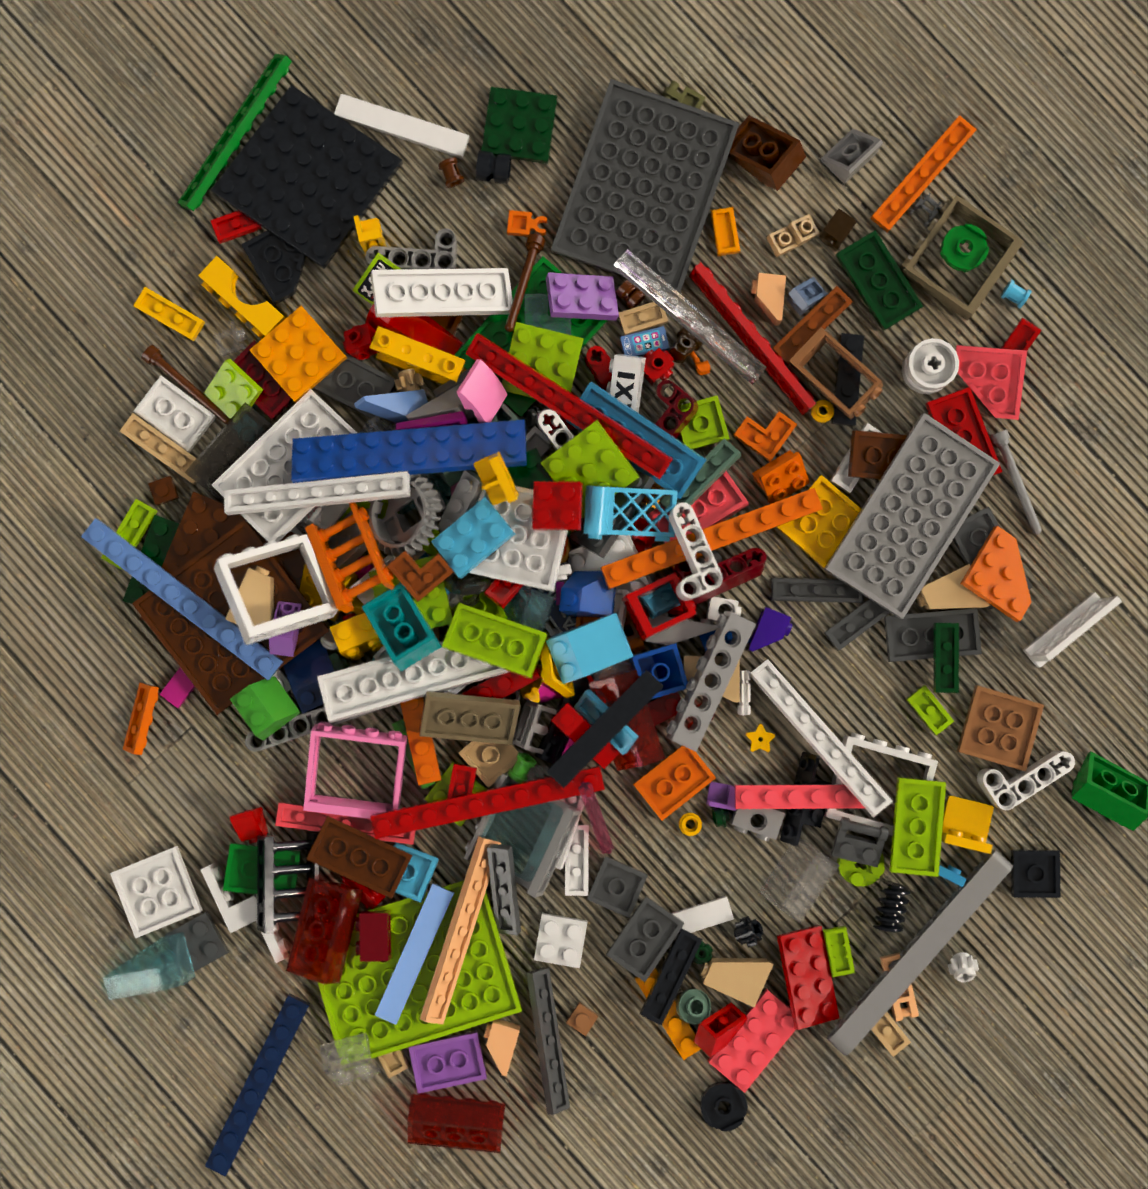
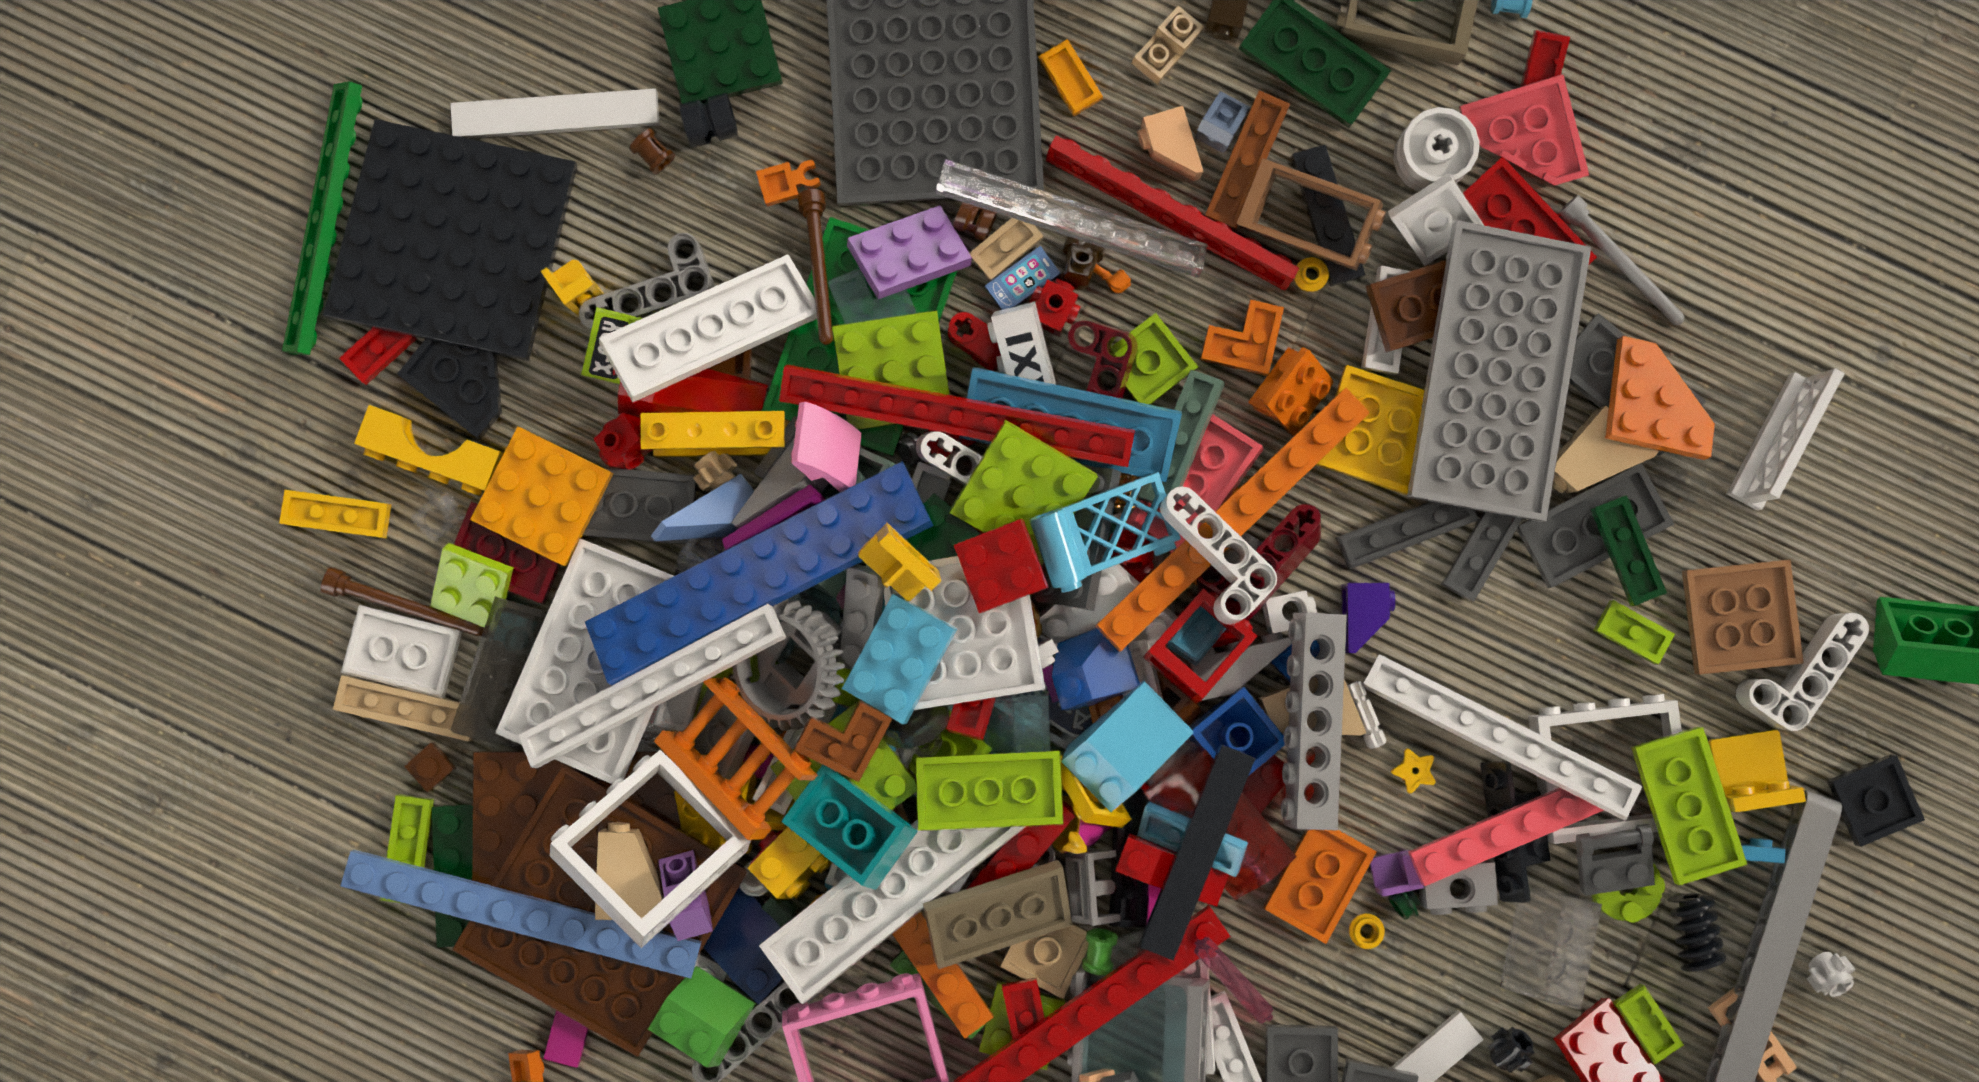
camera: 20 degrees left, 0 degrees up
none -> white plate [1388,173,1484,266]

